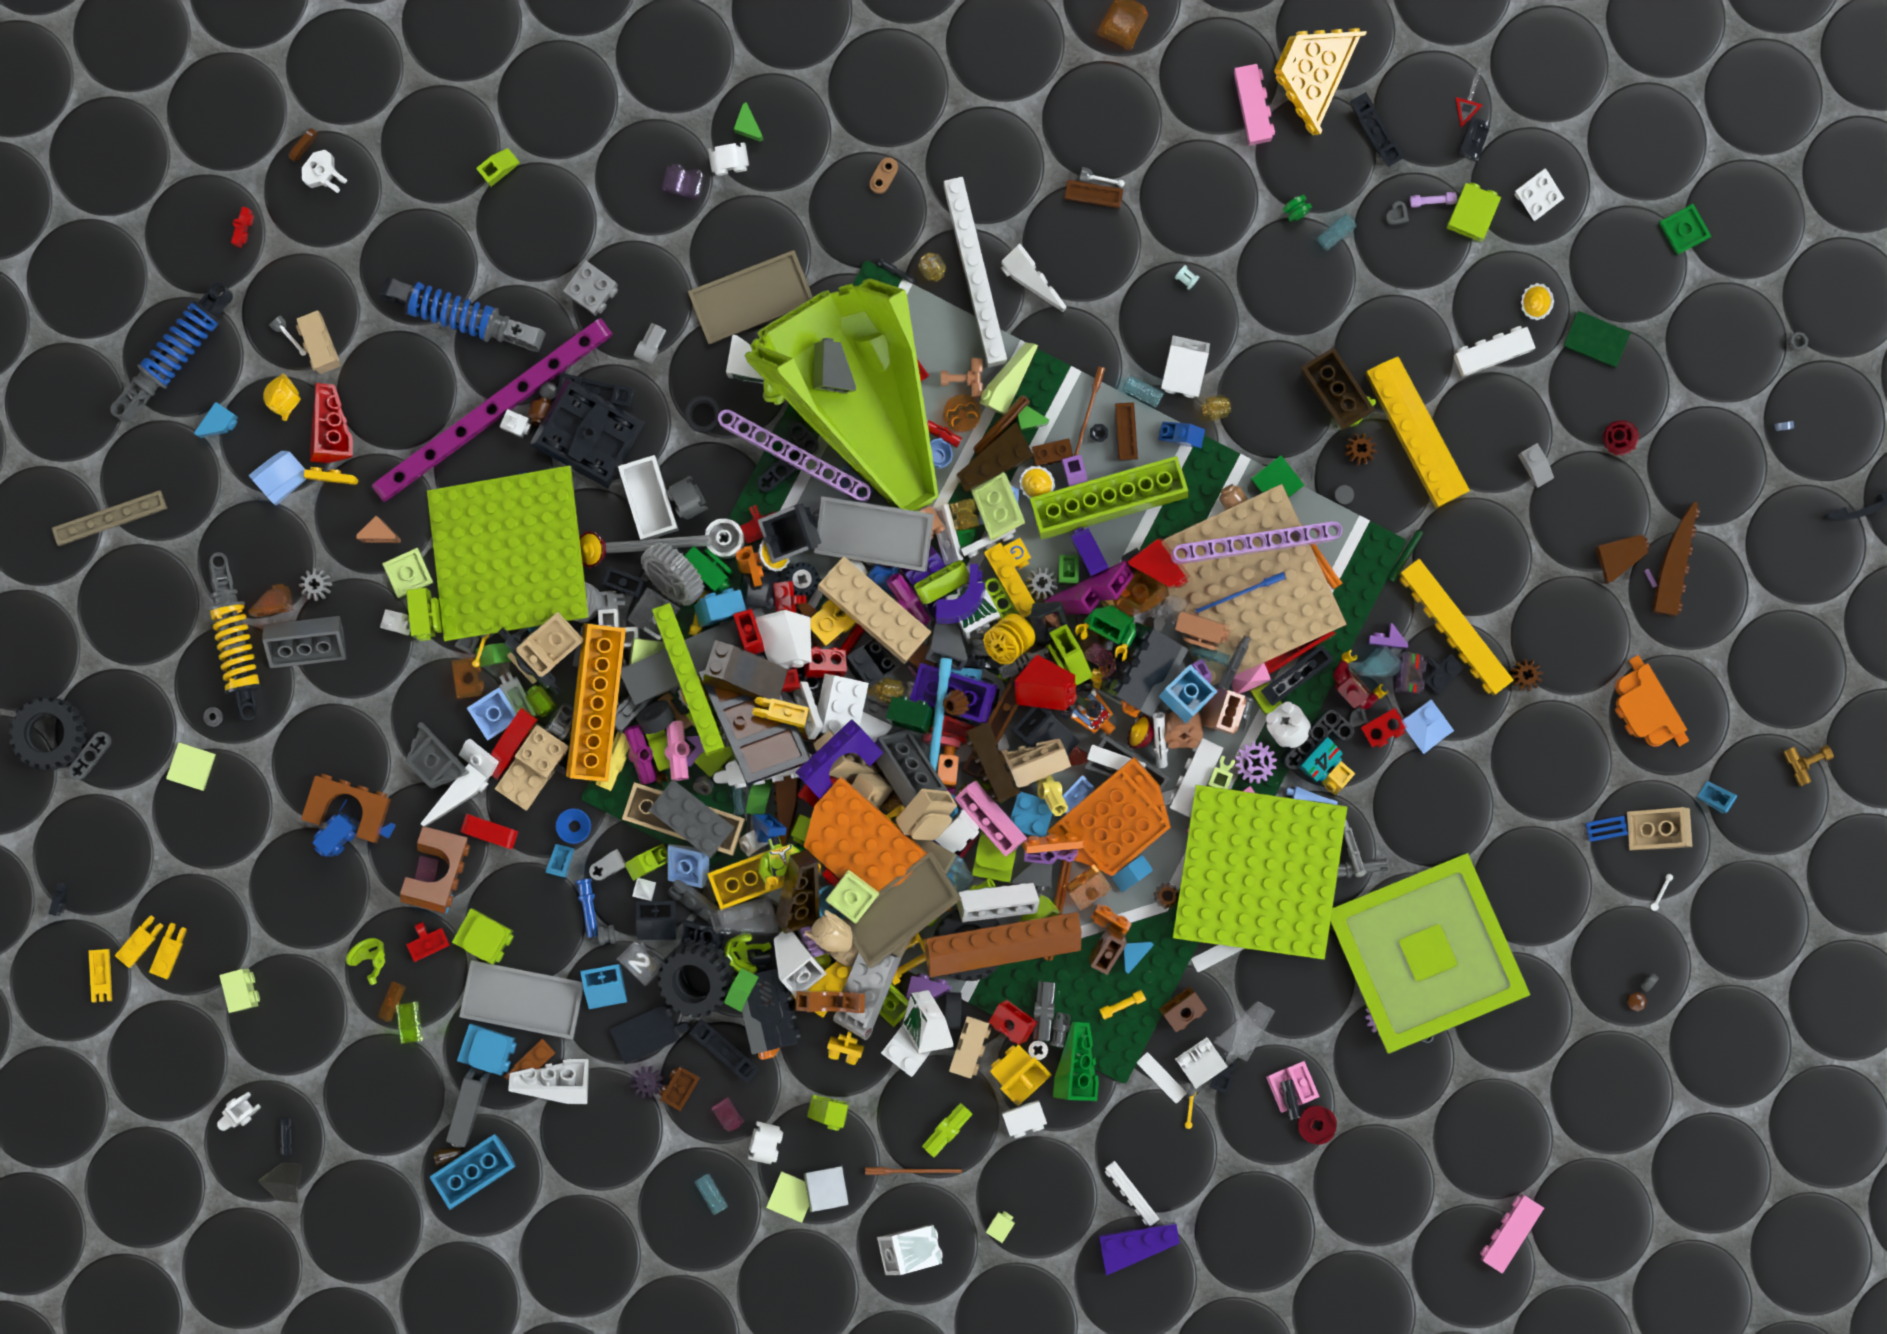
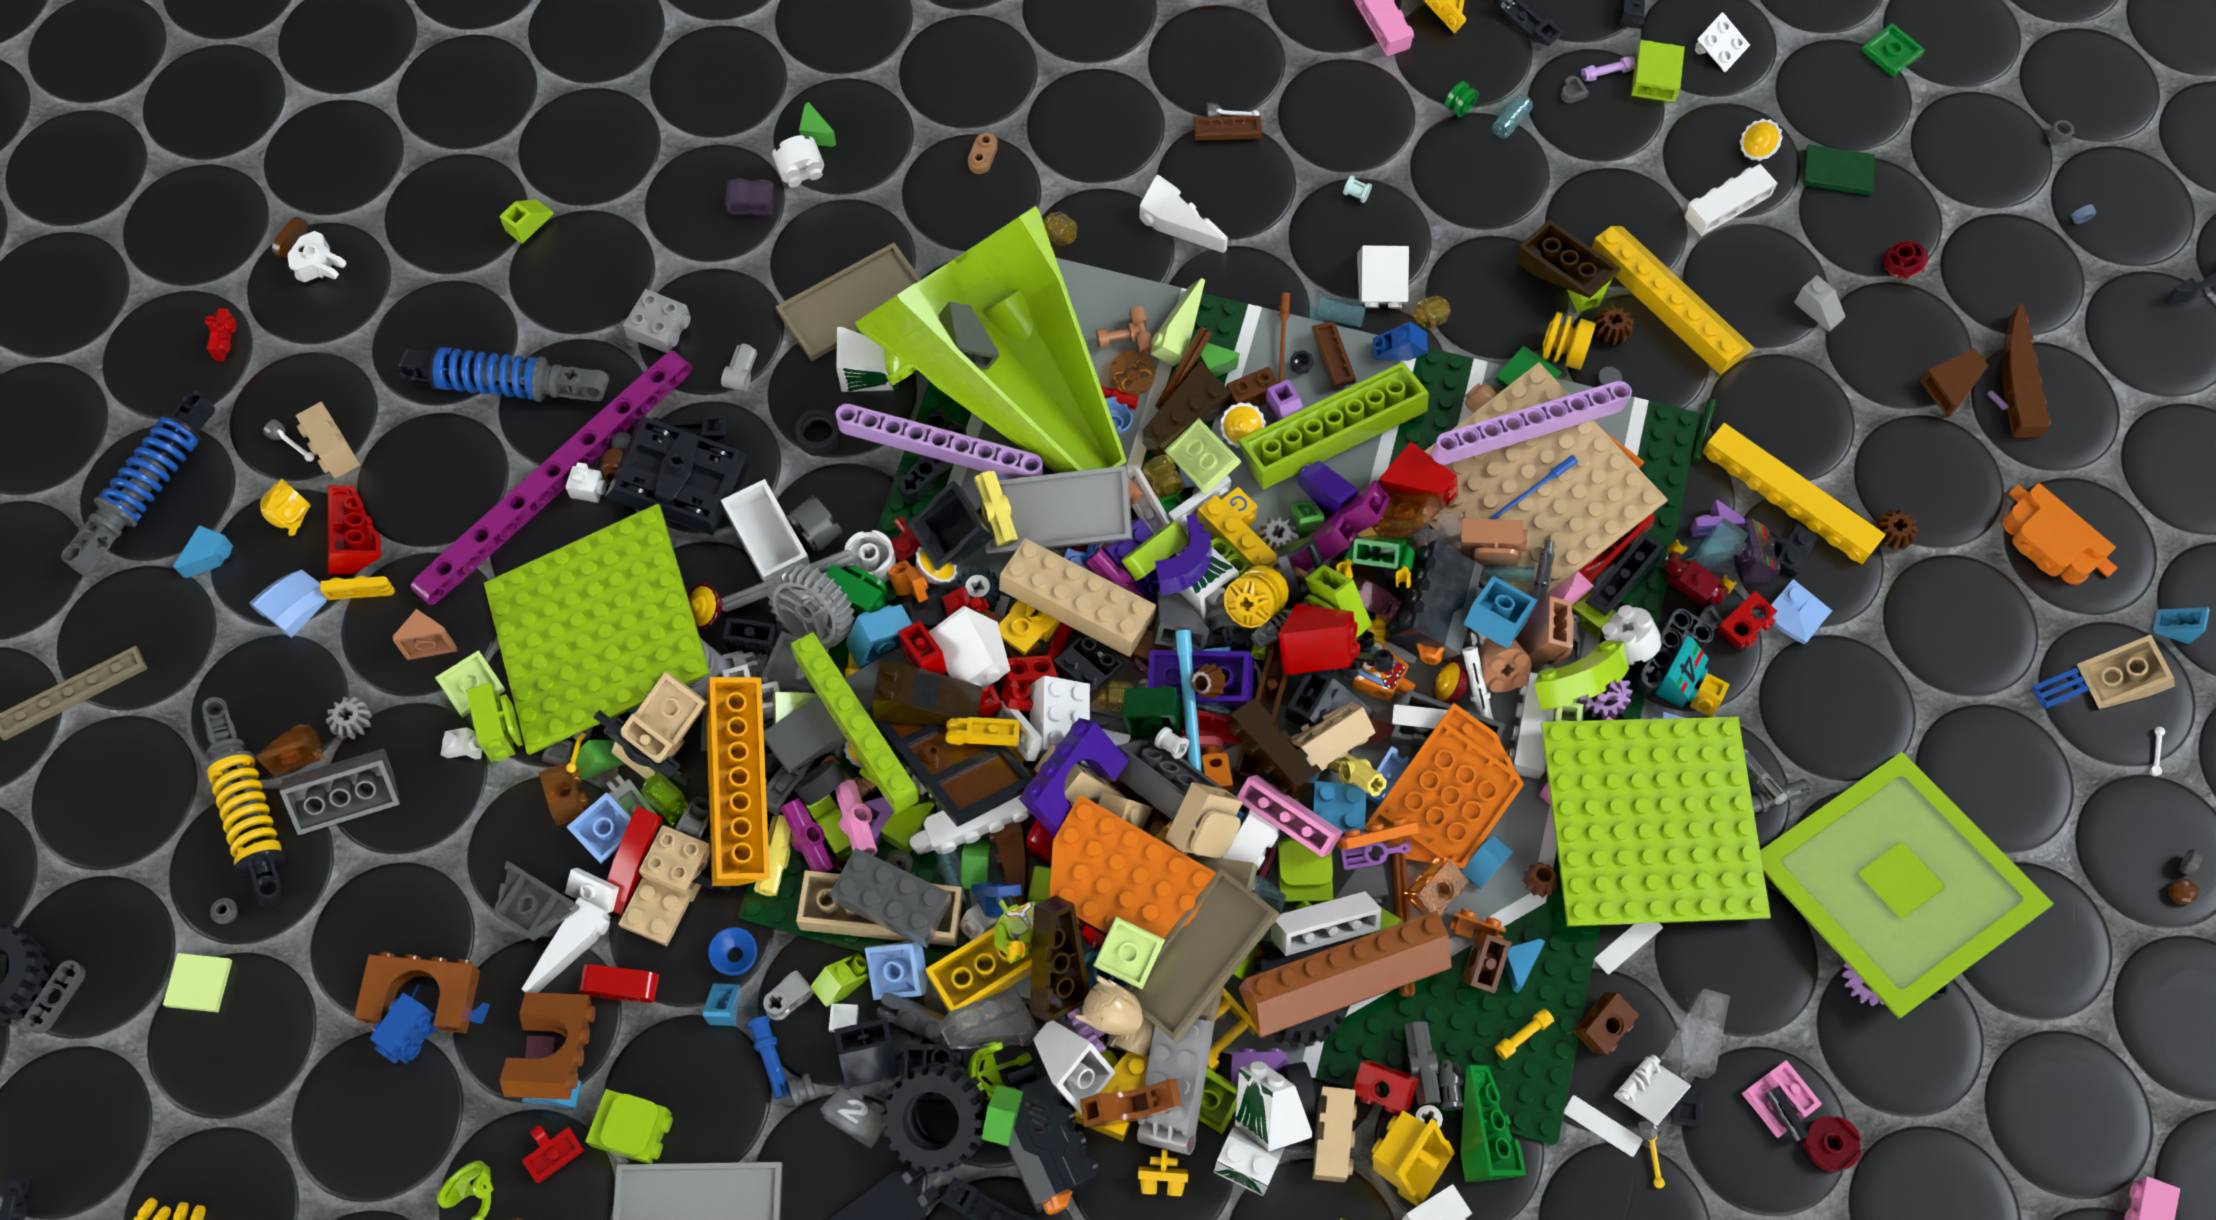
camera: 15 degrees left, 20 degrees down
dark azure slope [580,964,627,1009] -> none
white brick [944,177,1007,368] -> none
none -> light yellow piece [974,471,1018,547]
none -> red tile [1000,680,1033,712]
none -> white bush [1155,727,1189,759]
none -> lime brick [1534,640,1629,710]
none -> yellow wheel [1542,312,1596,370]

